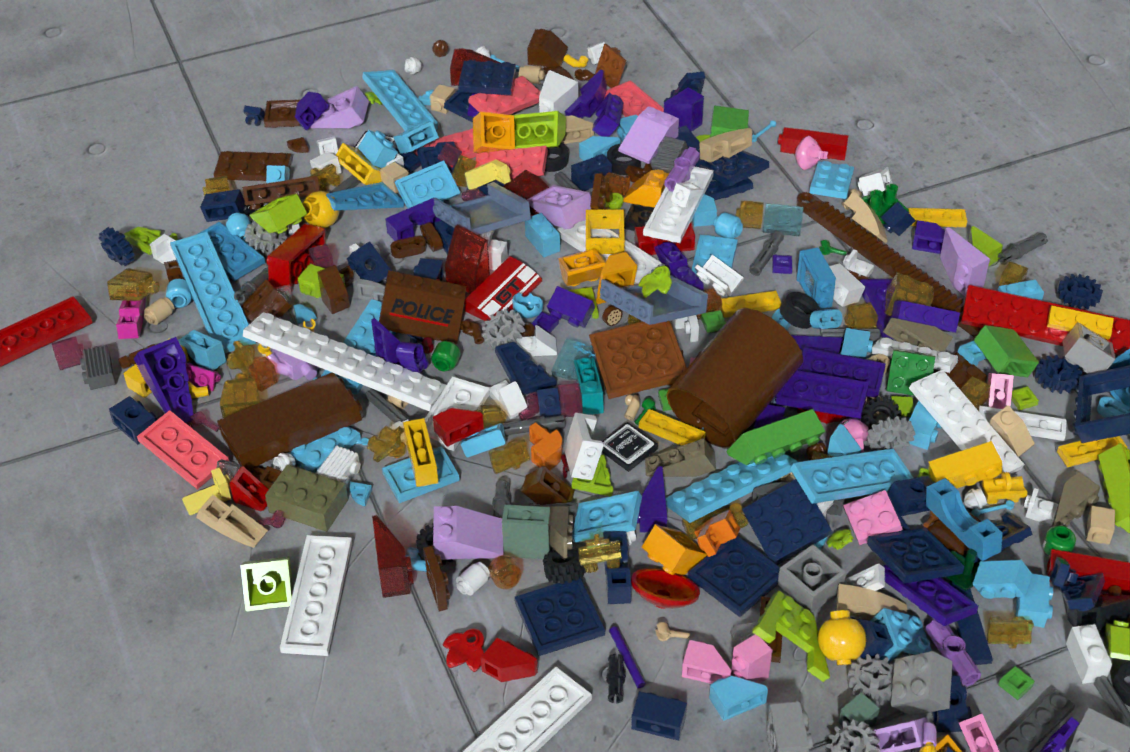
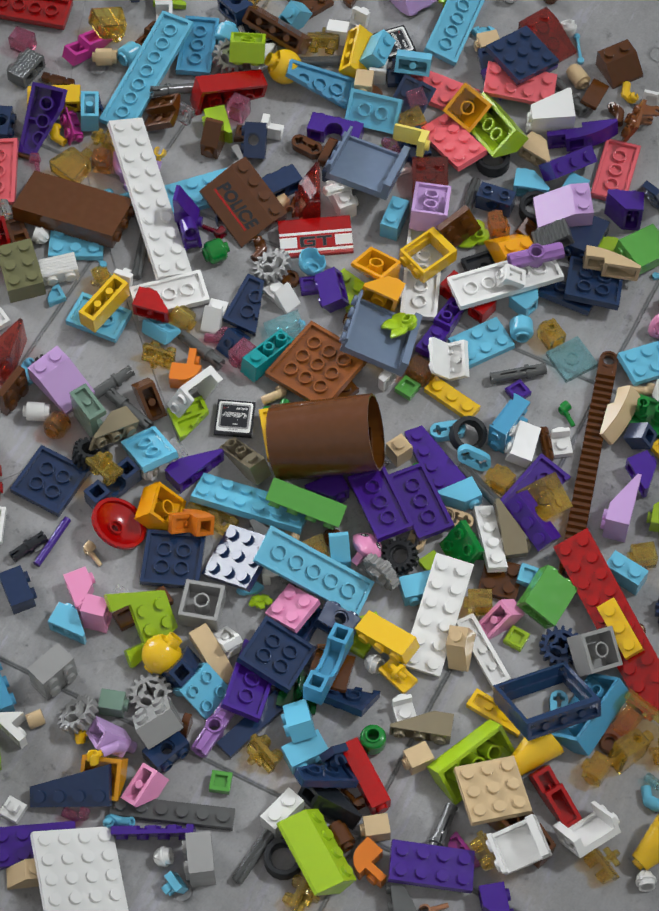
camera: 50 degrees right, 15 degrees up
medium azure tile [293,304,317,324] -> none
medium azure hinge [971,500,1015,517] -> none

